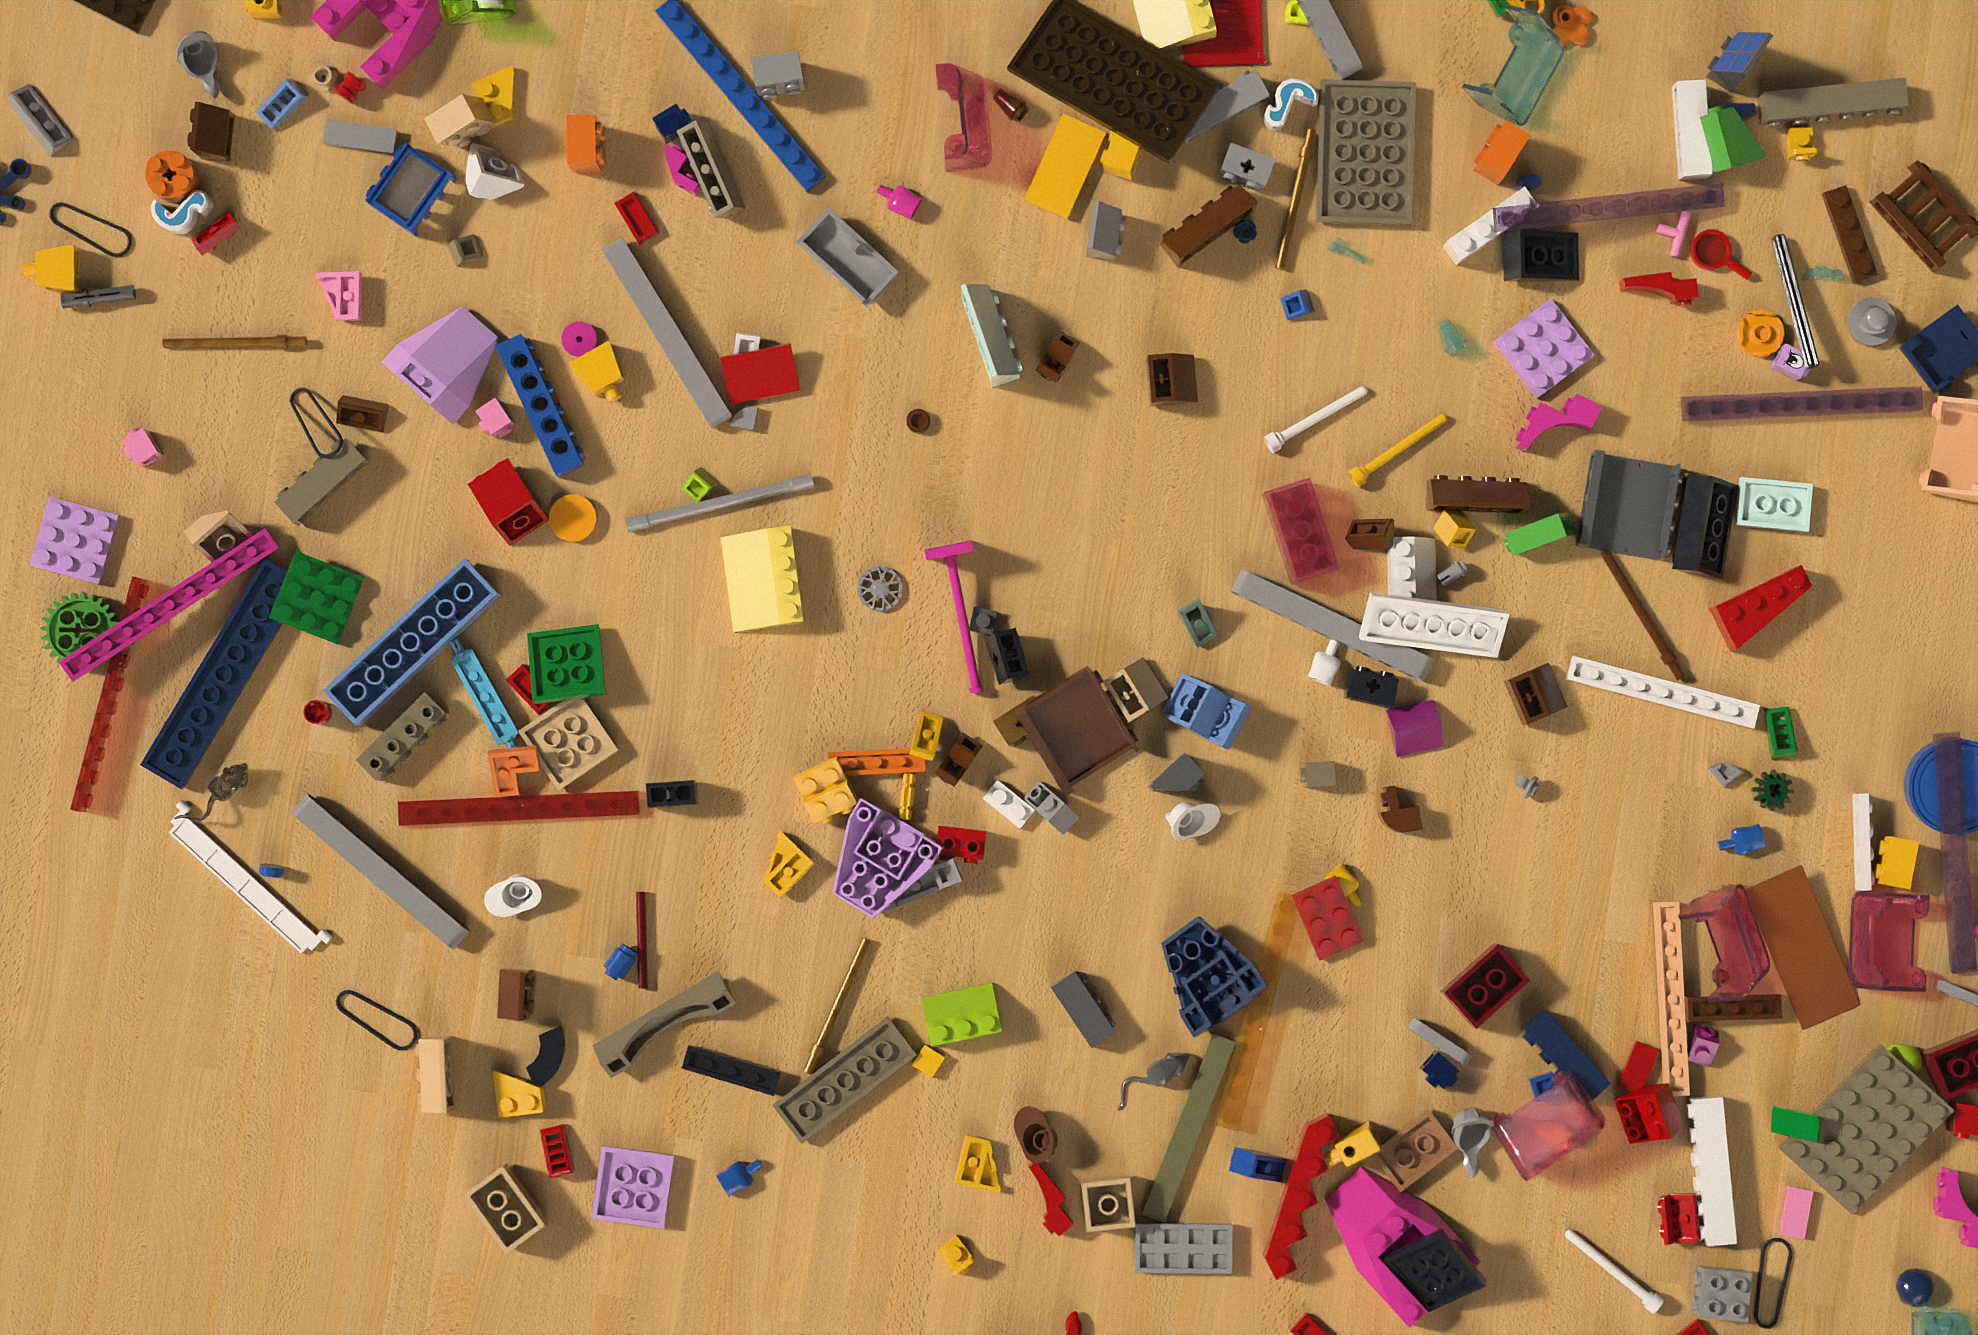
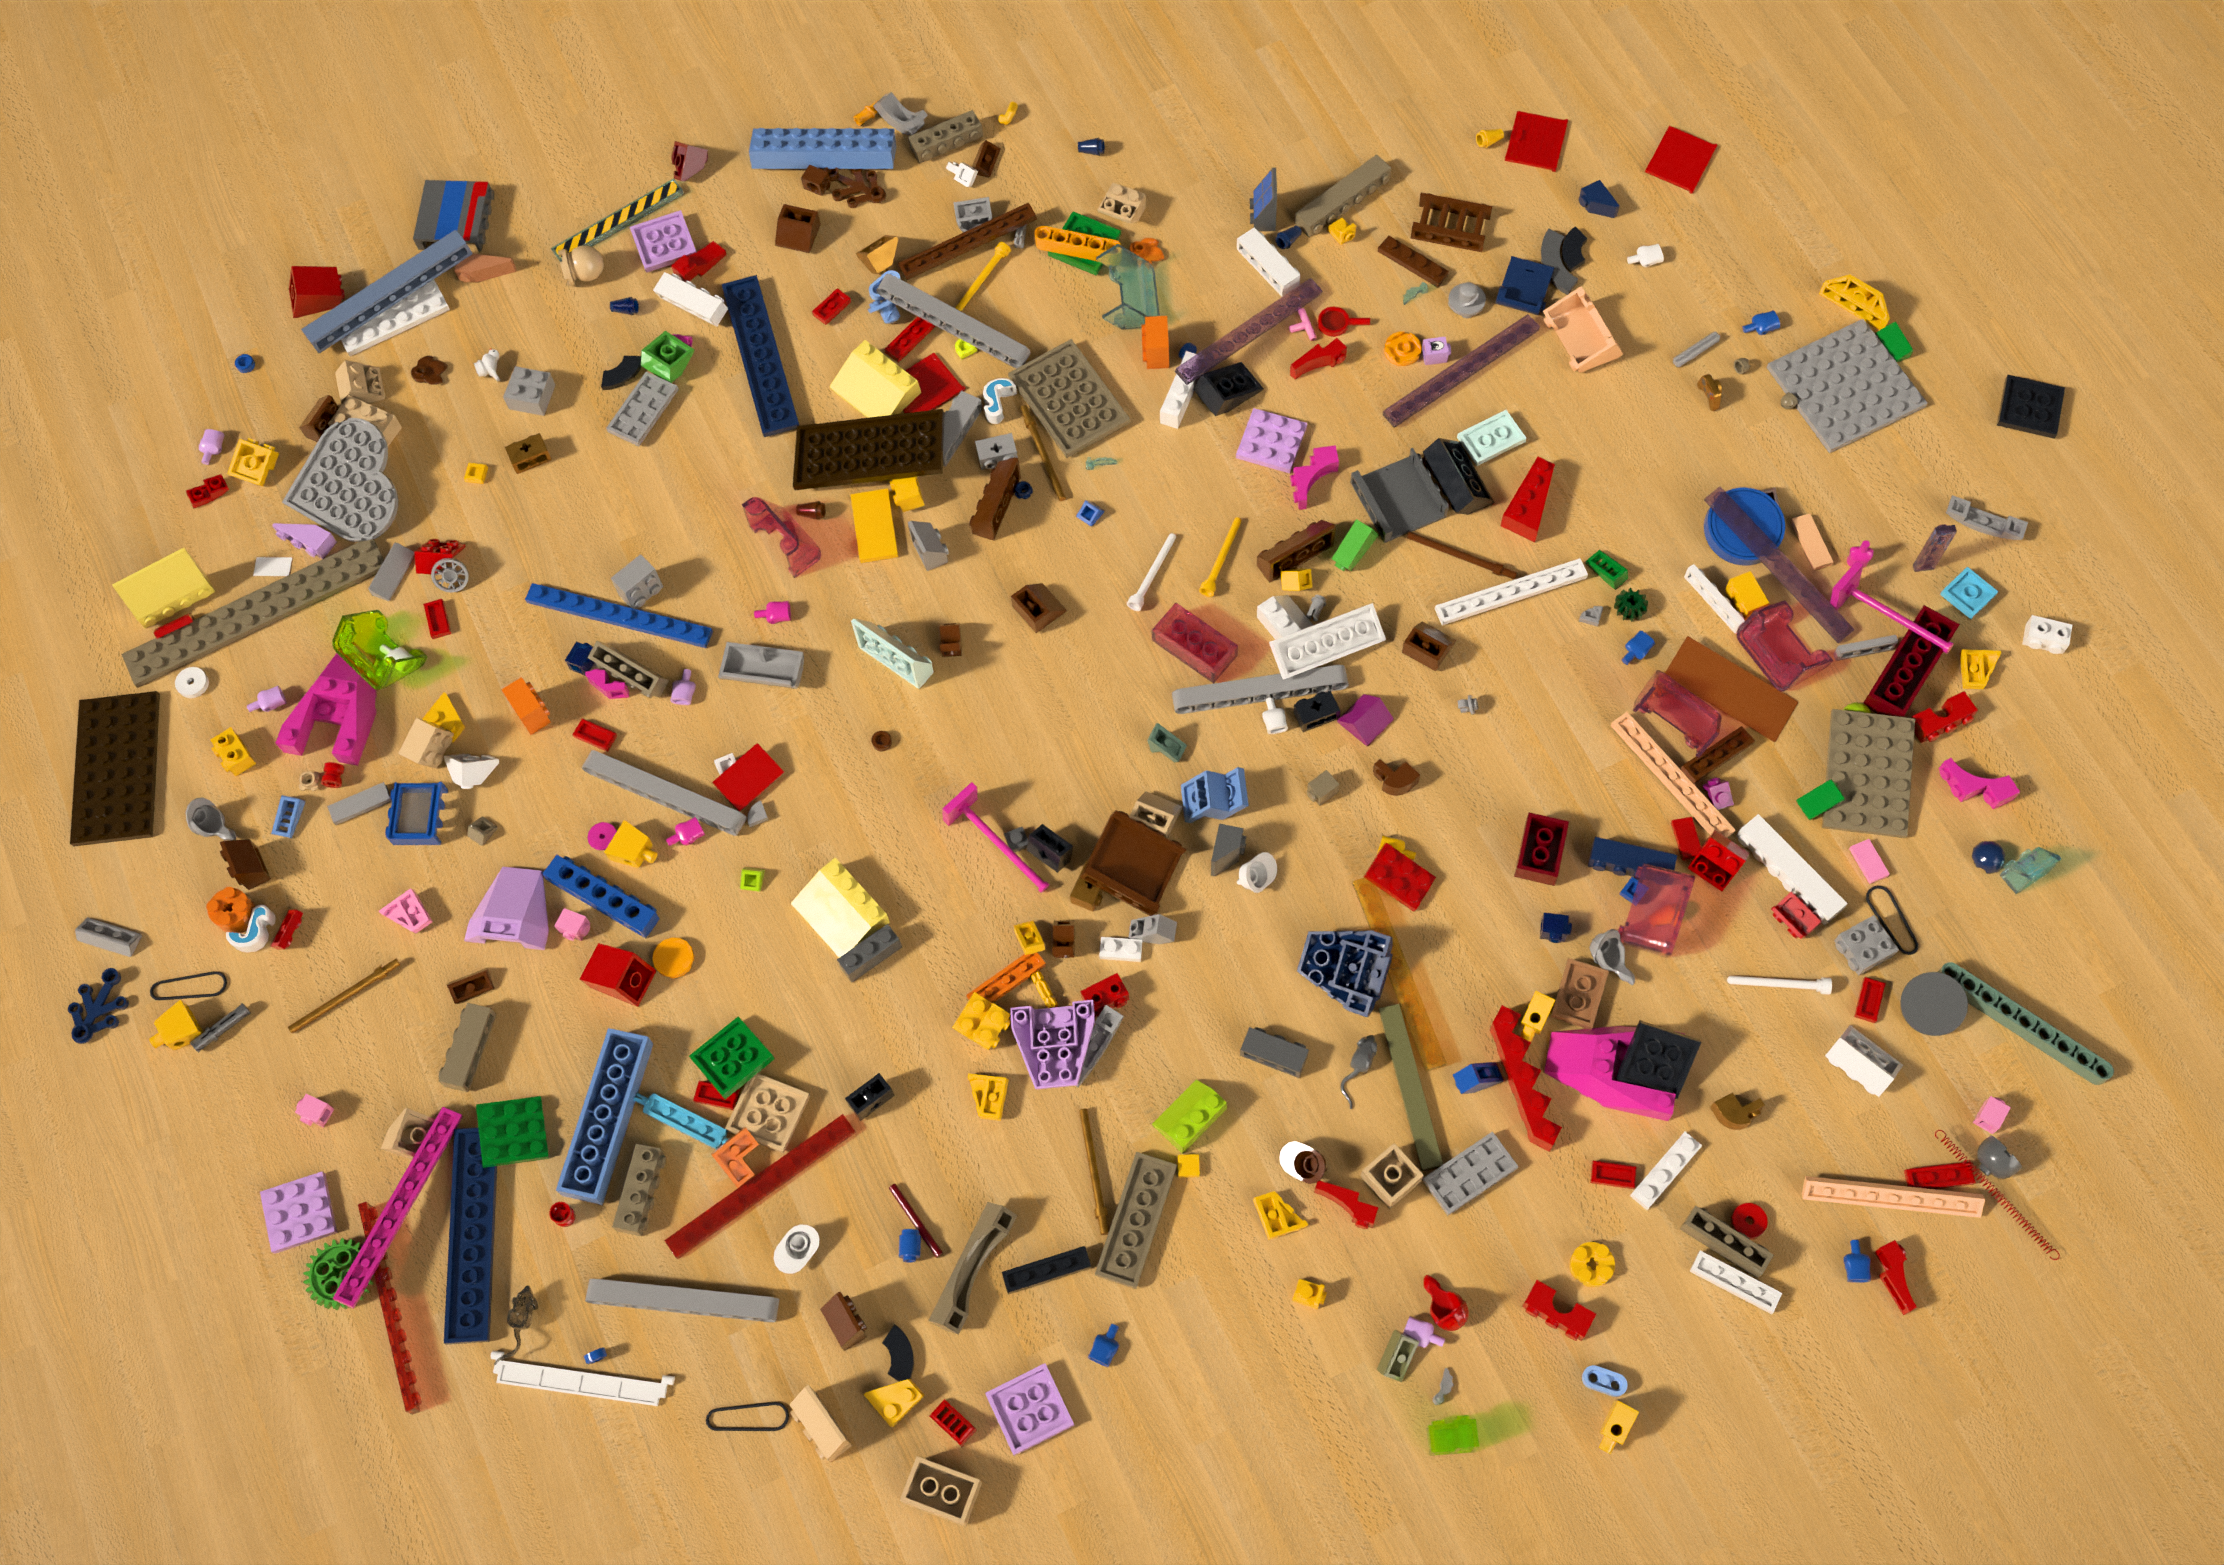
camera: 30 degrees left, 20 degrees down
black piece [290,388,343,458] -> none
light grey piece [625,473,815,532] -> none
light grey wheel [858,566,903,611] -> none
reddish brown slope [1345,518,1394,549] -> none
light grey beam [1407,1017,1472,1066] -> none
clear light blue cone [1437,319,1467,357] -> none
bright green slope [1700,105,1765,172] -> none
axle [1772,234,1820,369] -> none
none -> dark pink piece [666,817,705,846]
none -> lavender piece [670,669,696,705]
none -> dark grey brick [837,924,902,983]

